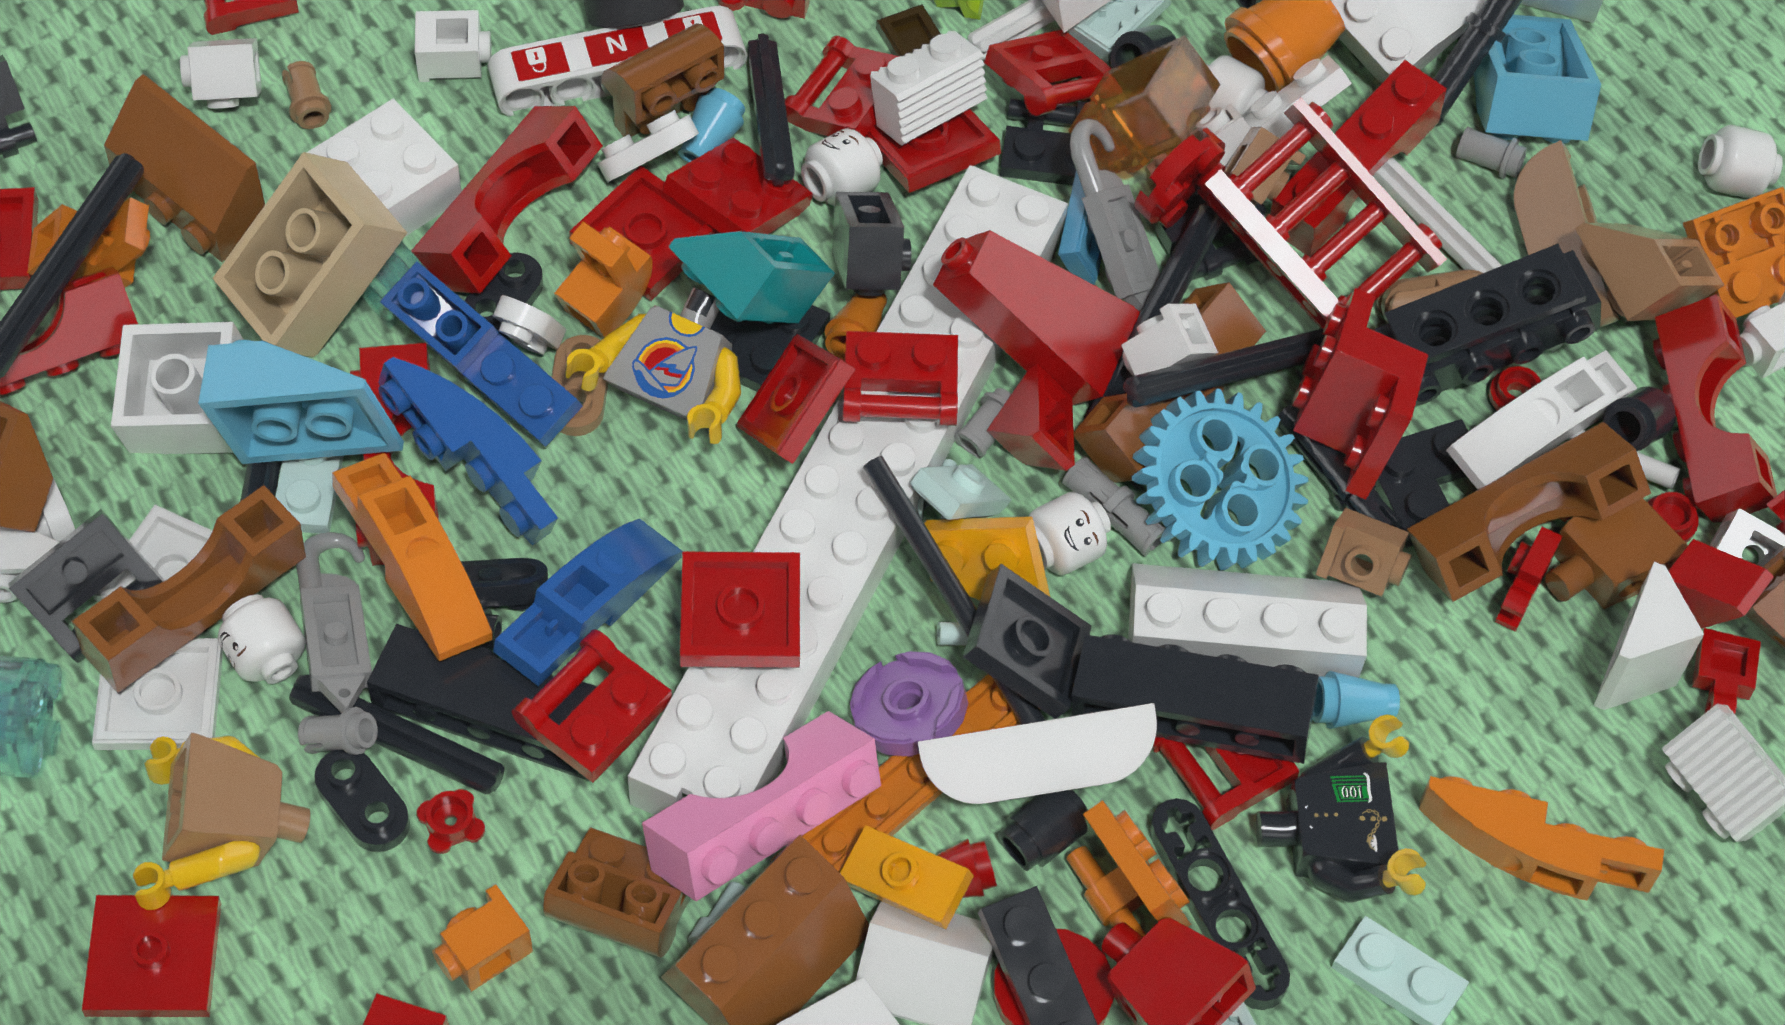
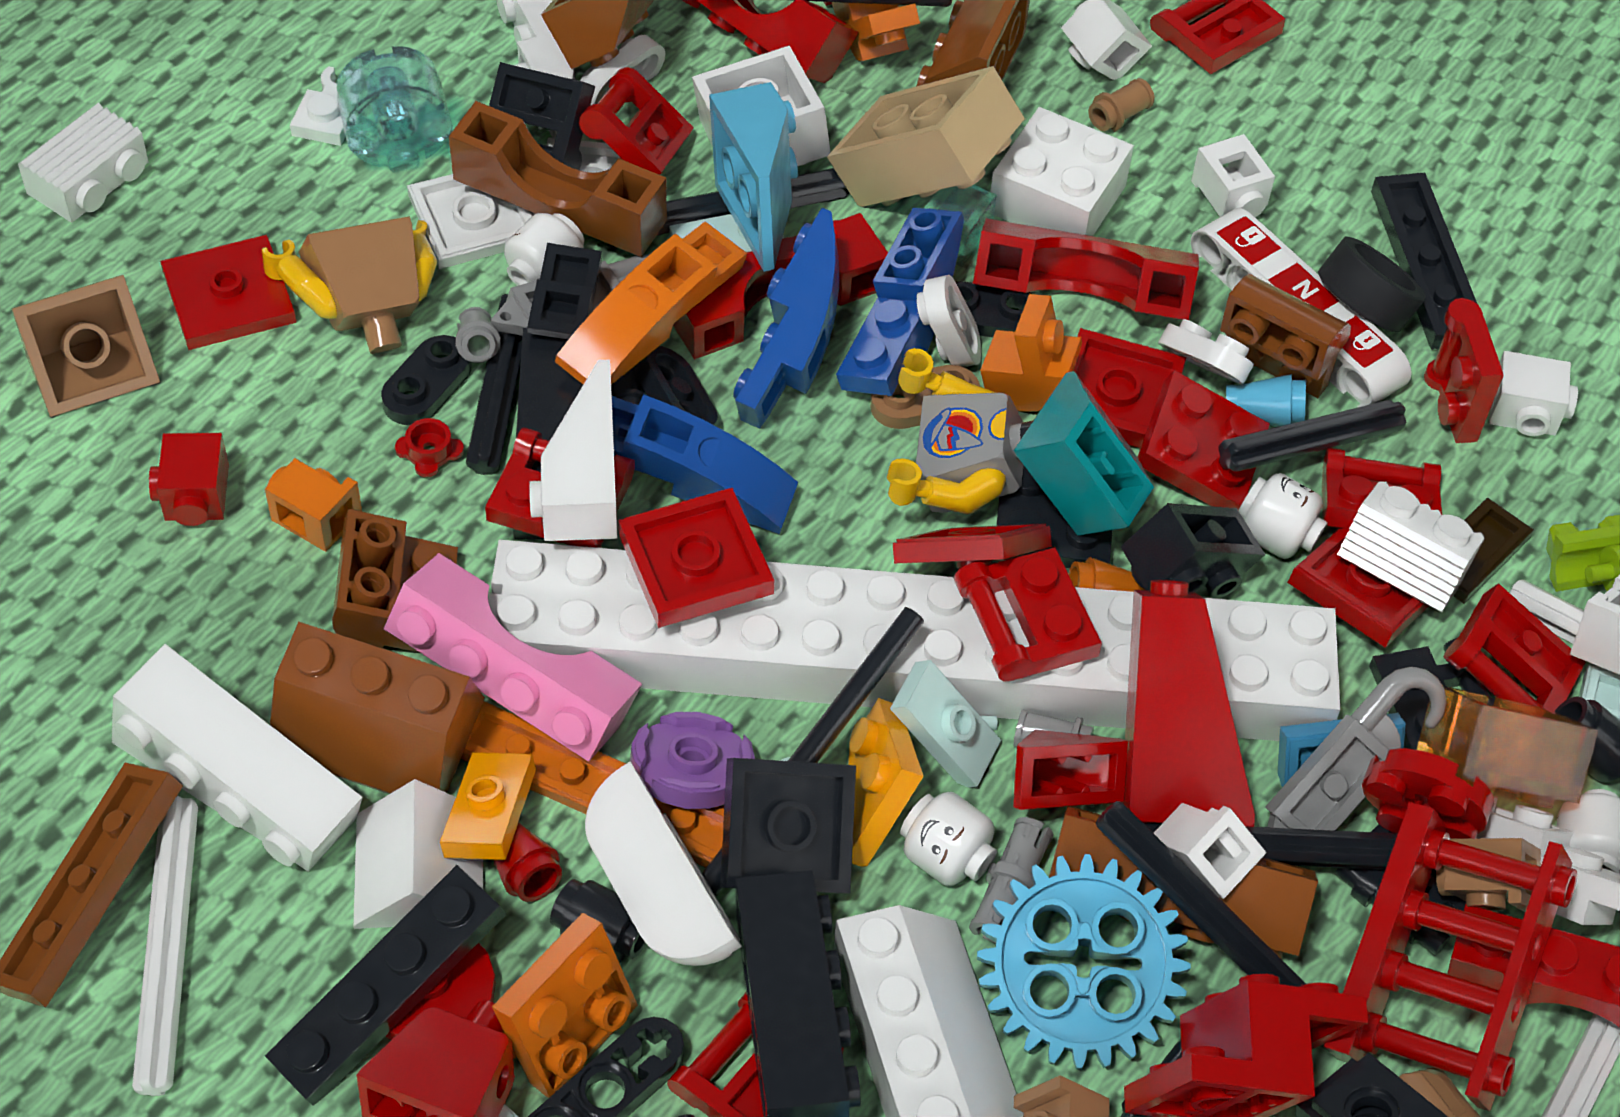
camera: 70 degrees right, 5 degrees down
none -> black slope [527,243,602,339]
none -> white slope [530,360,617,541]
none -> red plate [579,67,694,174]

